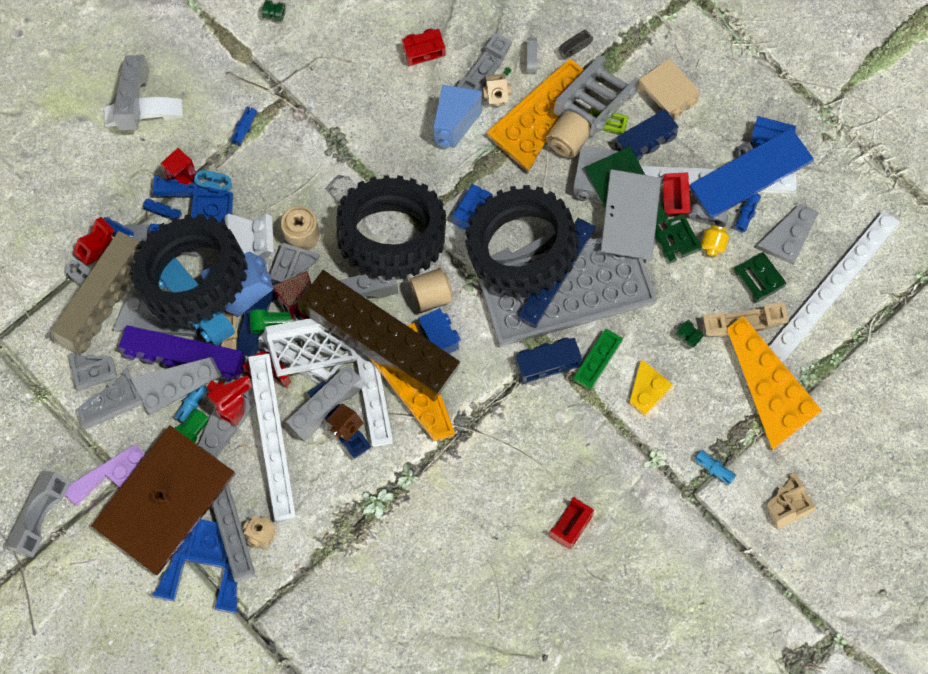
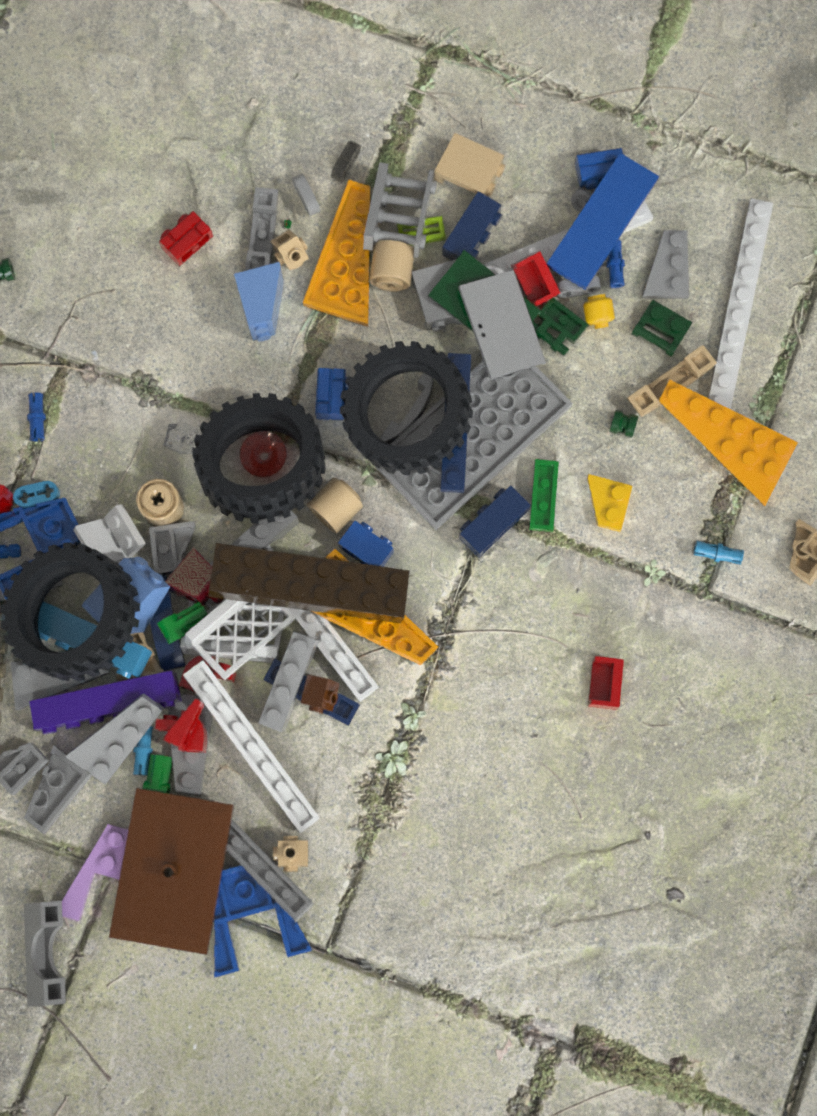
camera: 30 degrees left, 10 degrees up
none -> clear red dish [239,431,287,477]

